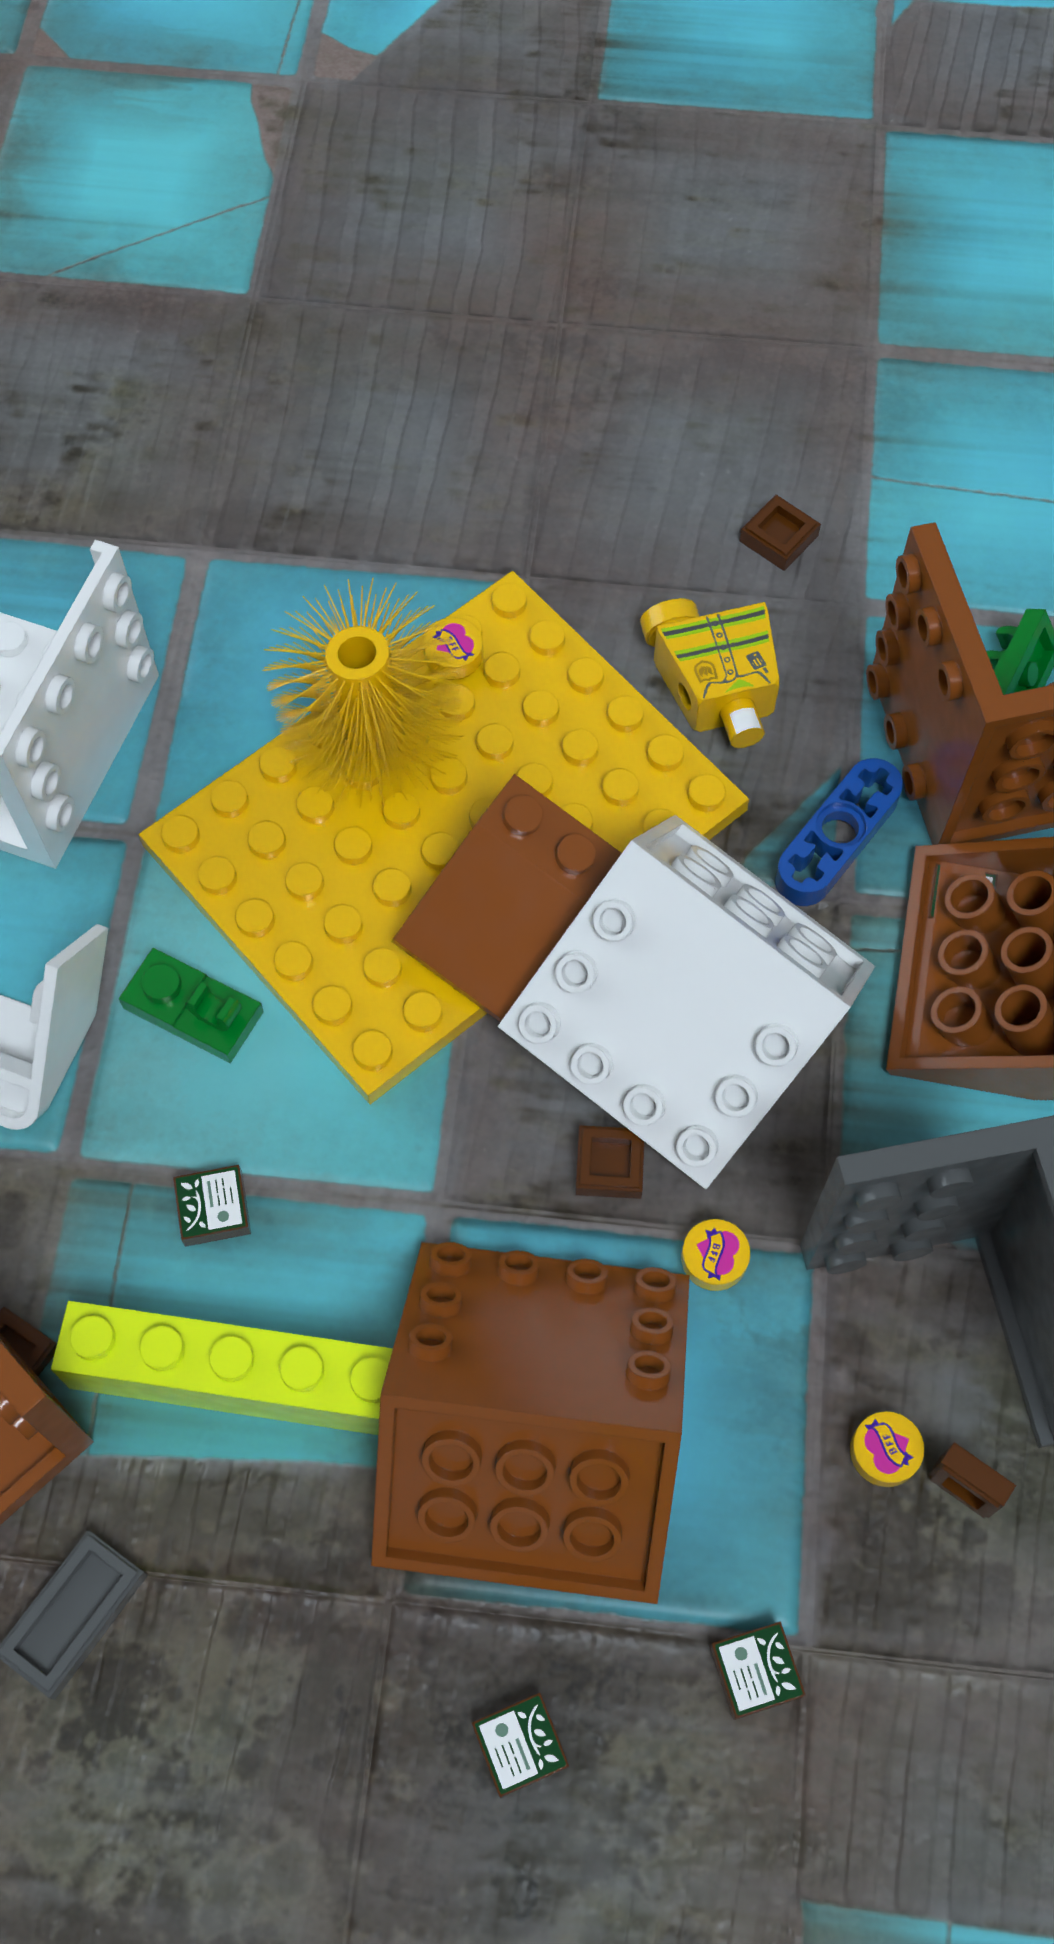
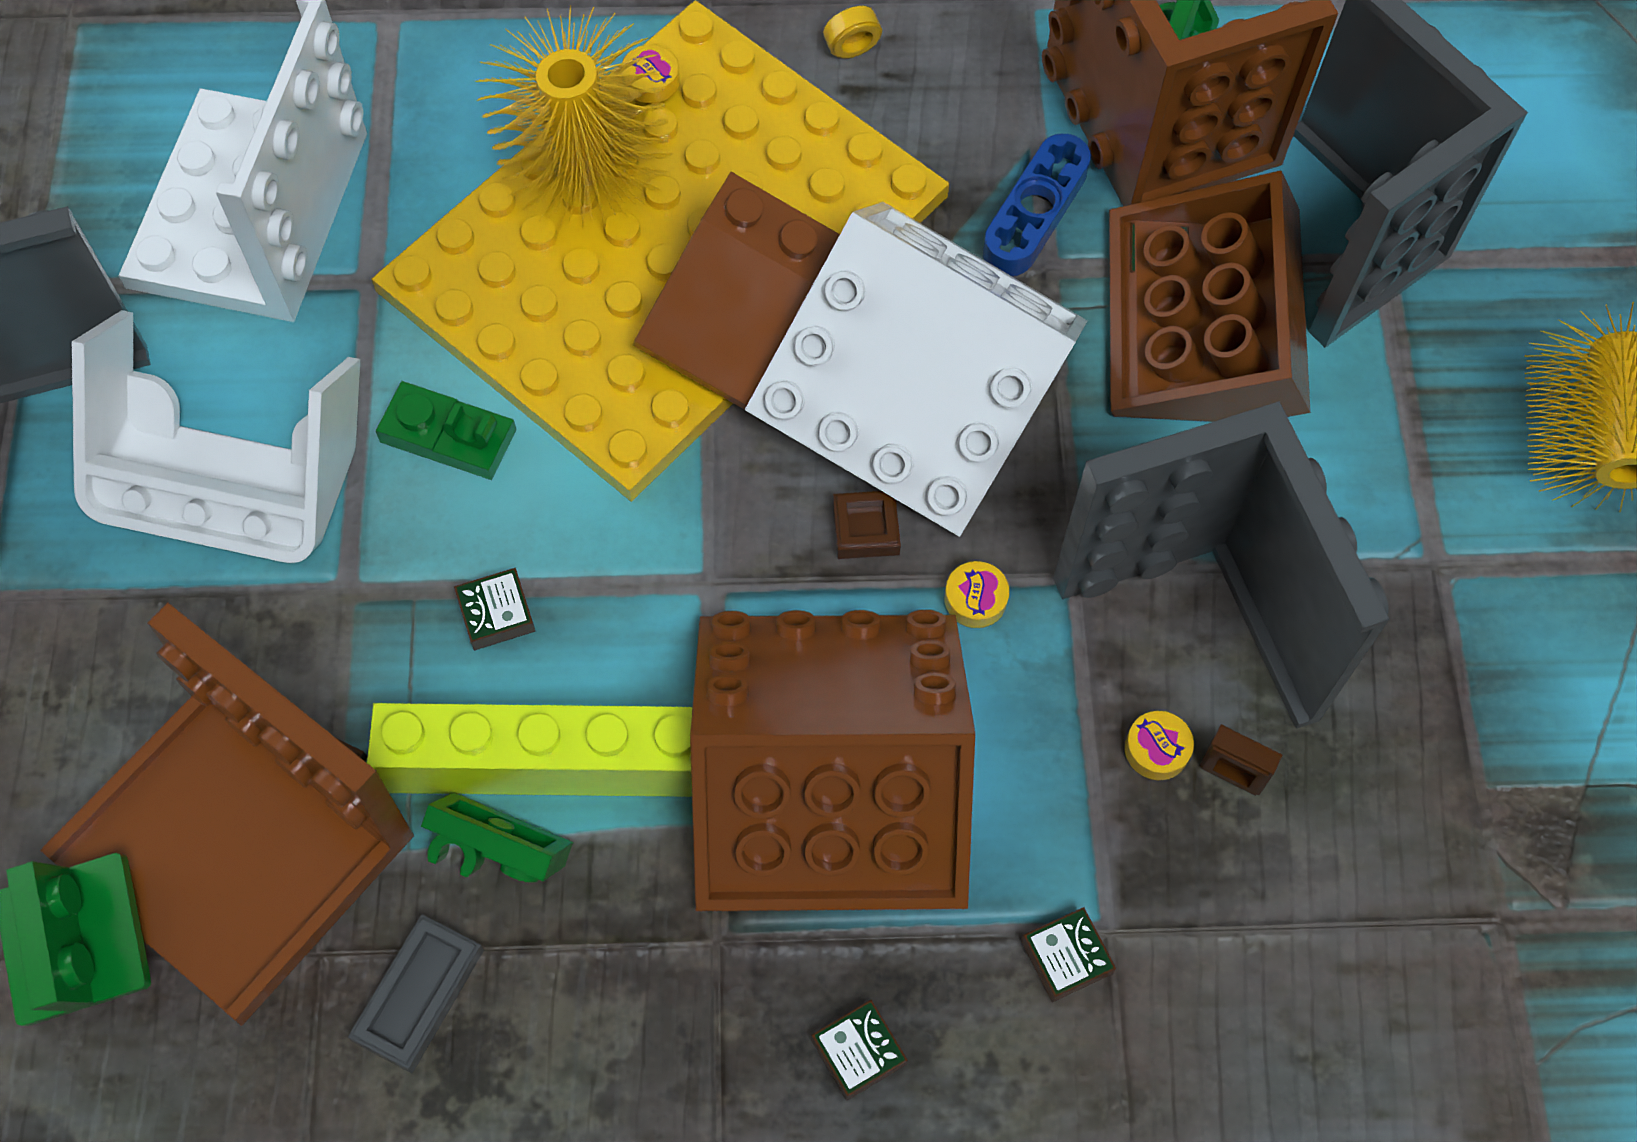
camera: 10 degrees left, 0 degrees up
yellow torso [654,602,779,748] -> none
none -> green plate [421,792,573,882]

